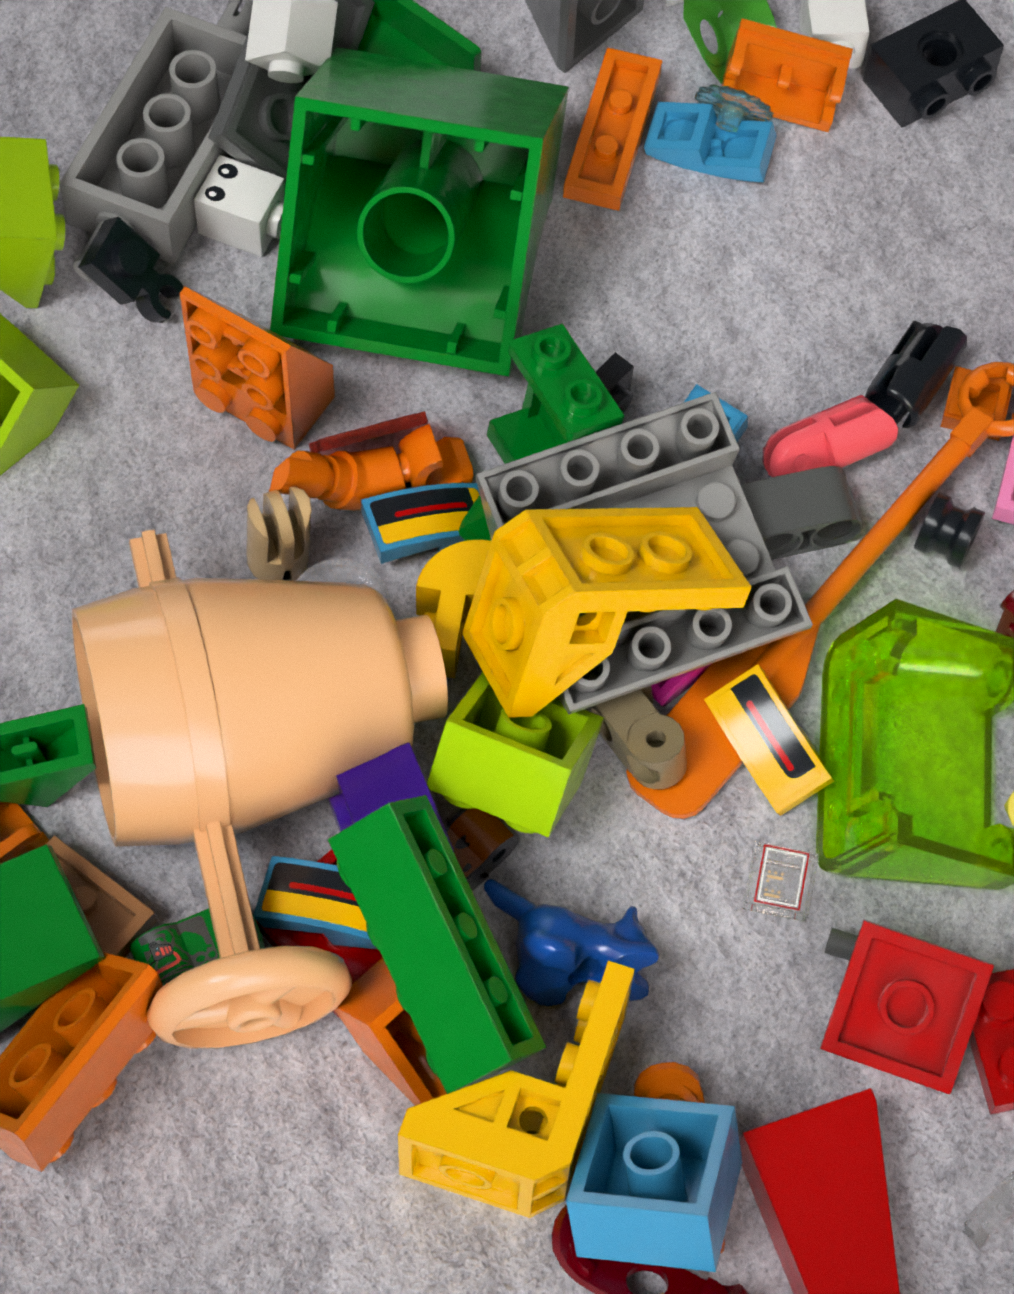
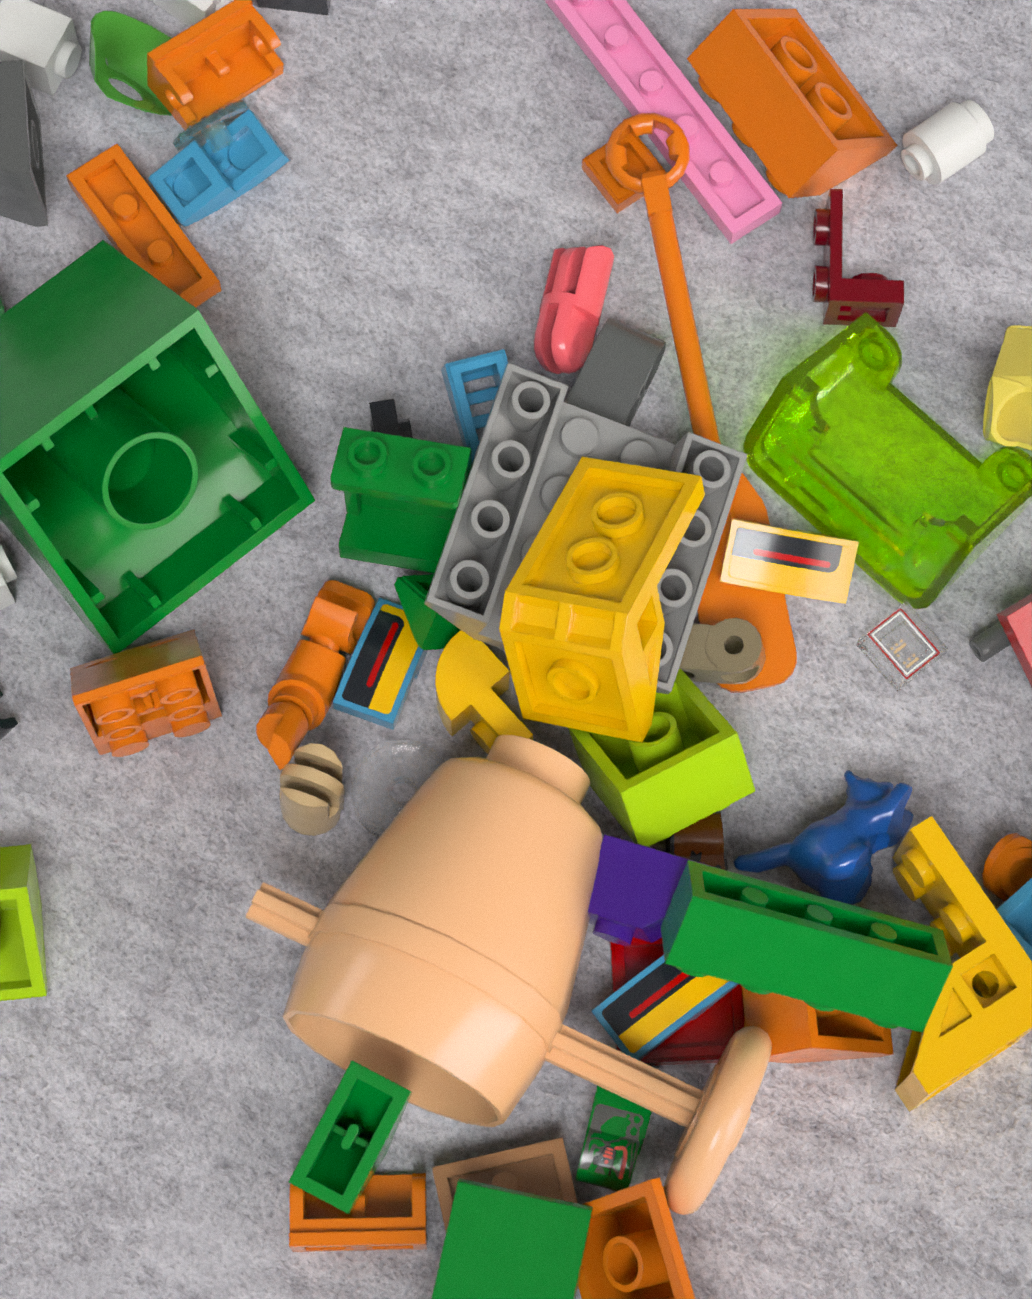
camera: 50 degrees left, 10 degrees up
clear red piece [308,411,428,454] -> none
black arm [865,321,967,428] -> none
black wheel [914,492,985,569] -> none

